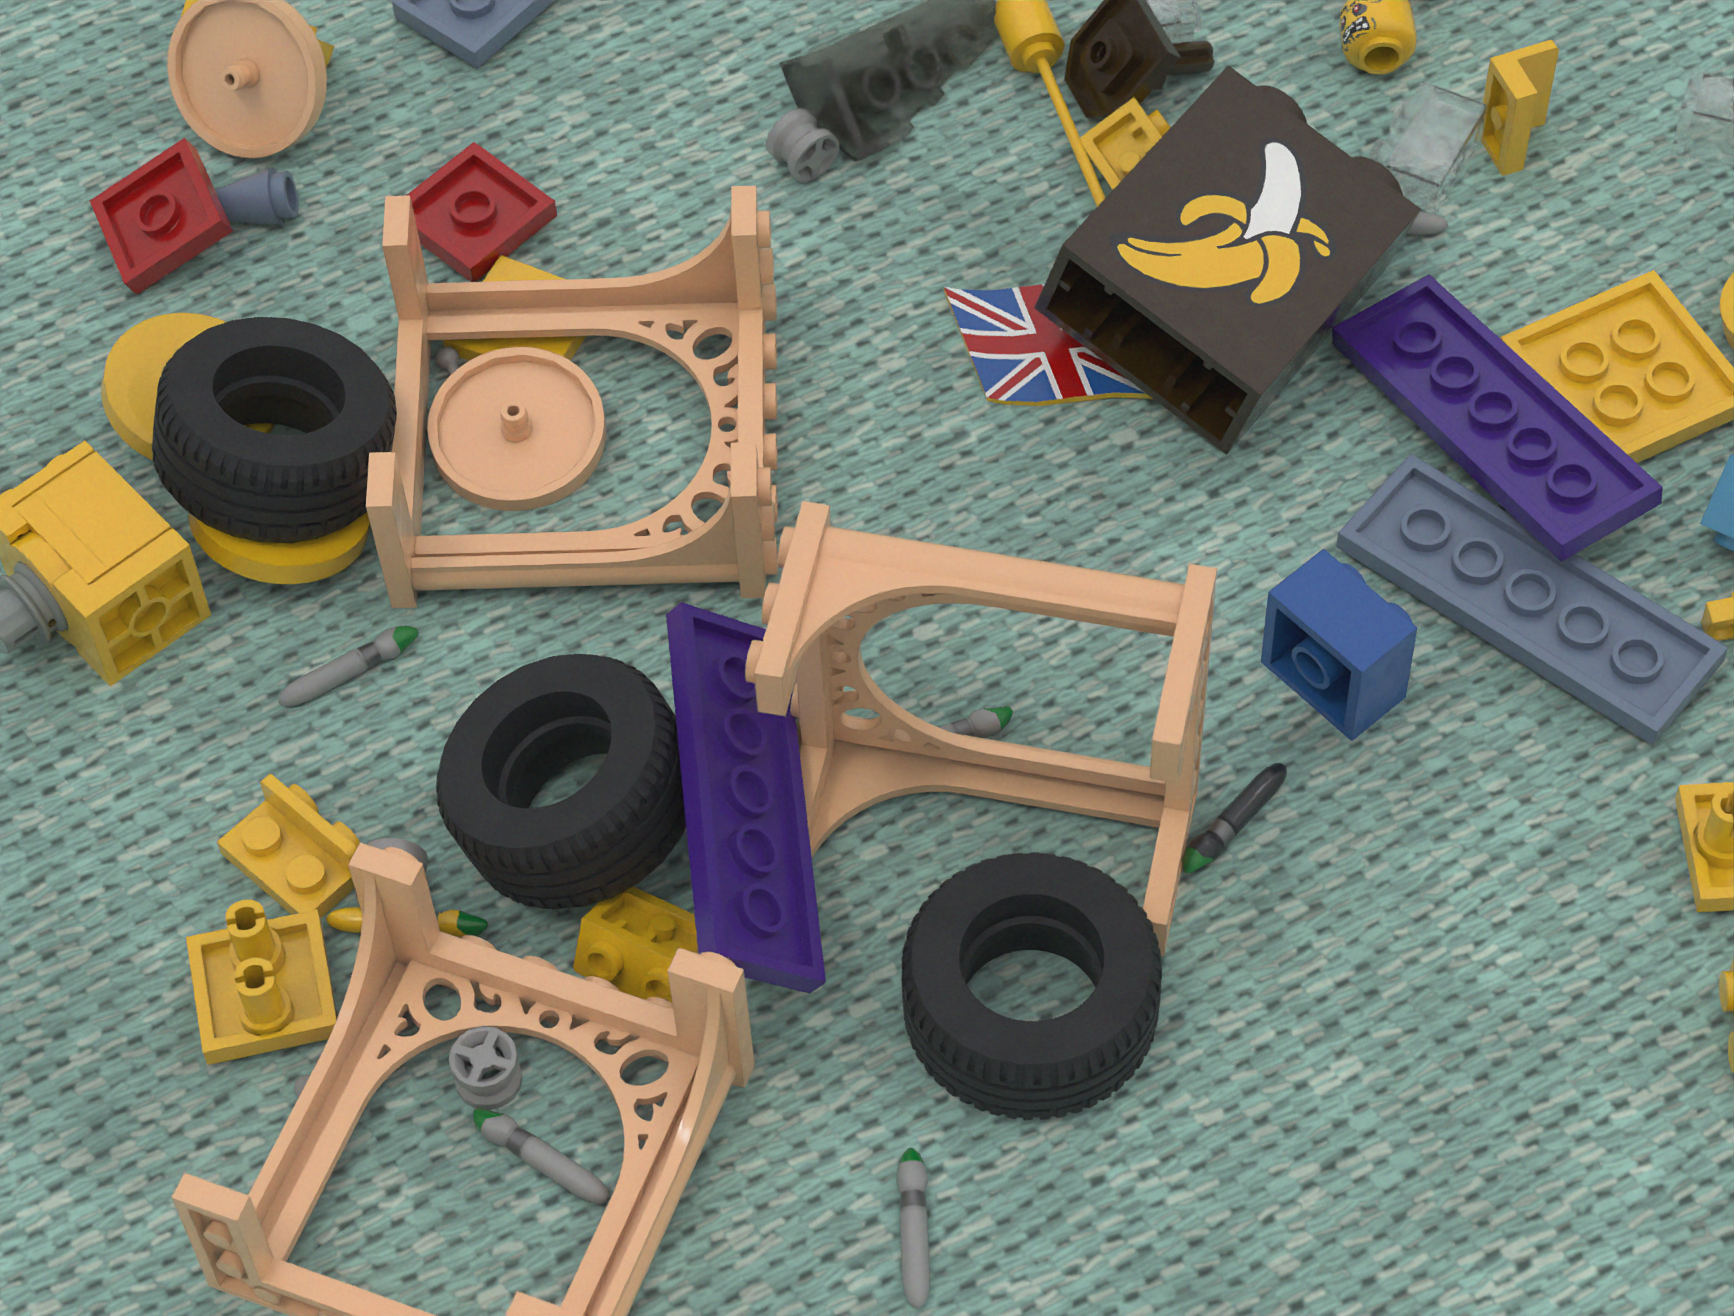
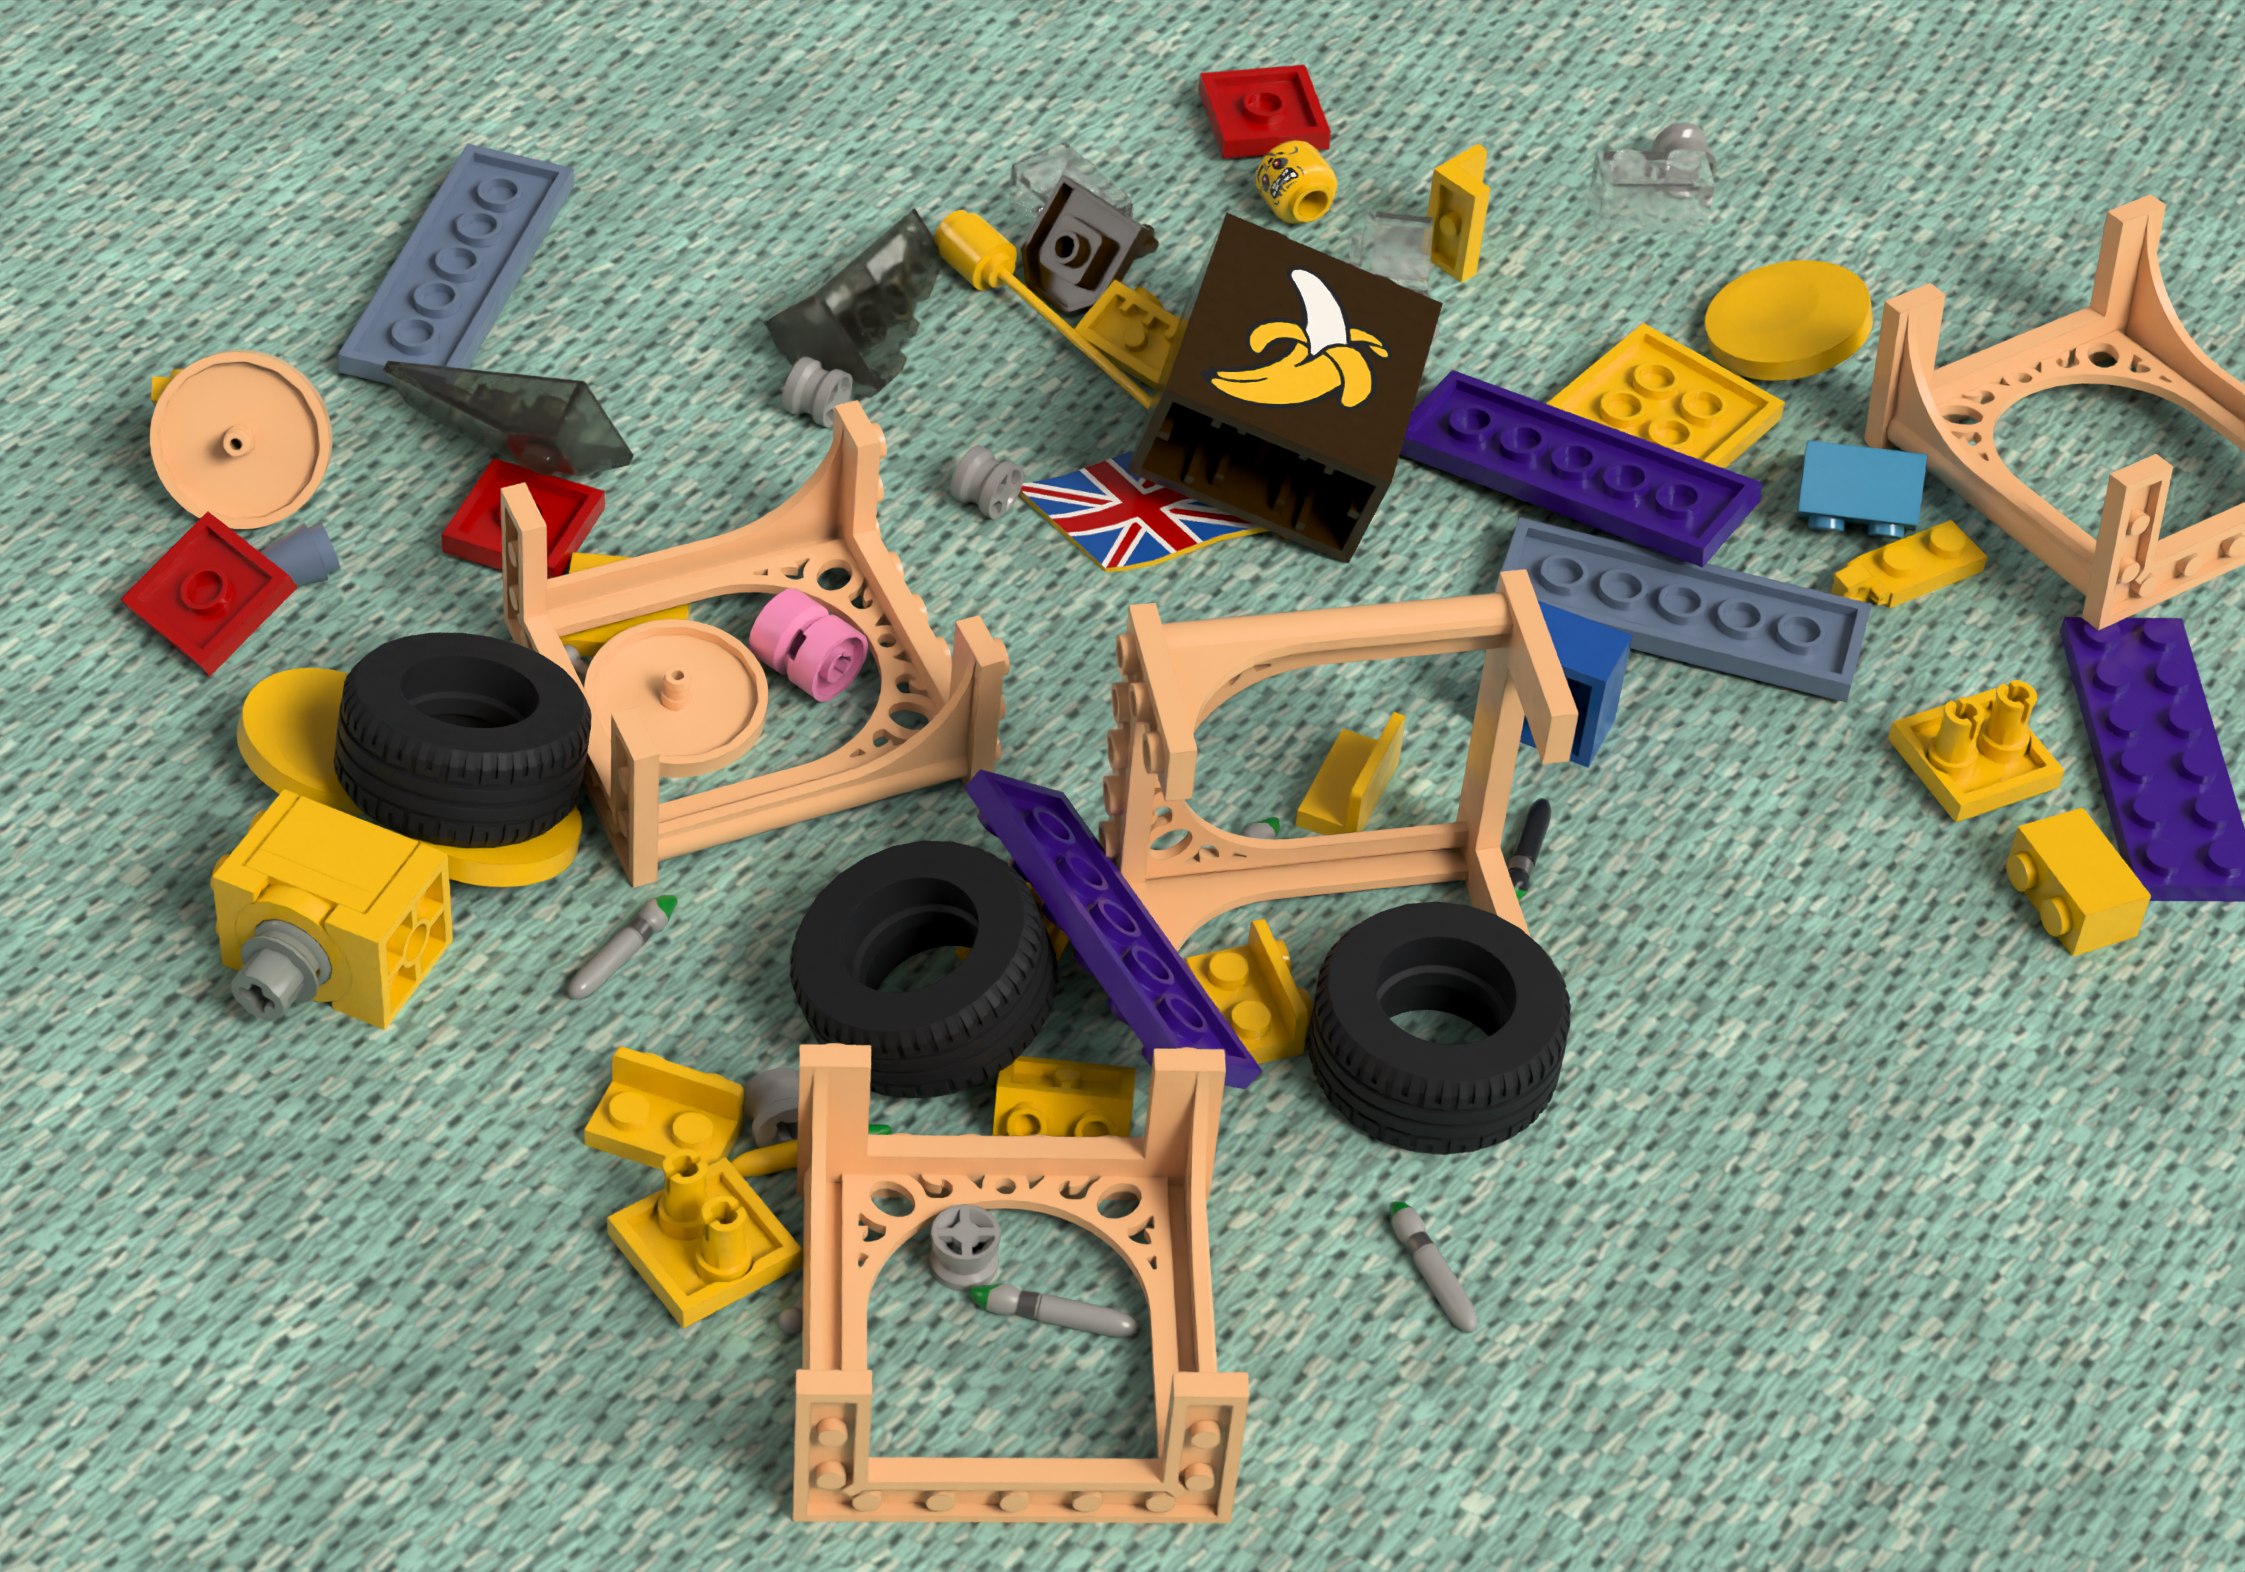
camera: 30 degrees left, 10 degrees down
none -> clear smoke wedge [383,361,634,476]
none -> bright pink wheel [749,588,868,702]
none -> light grey wheel [950,445,1024,520]
none -> yellow bracket [1185,918,1313,1064]
none -> yellow panel [1295,712,1406,835]

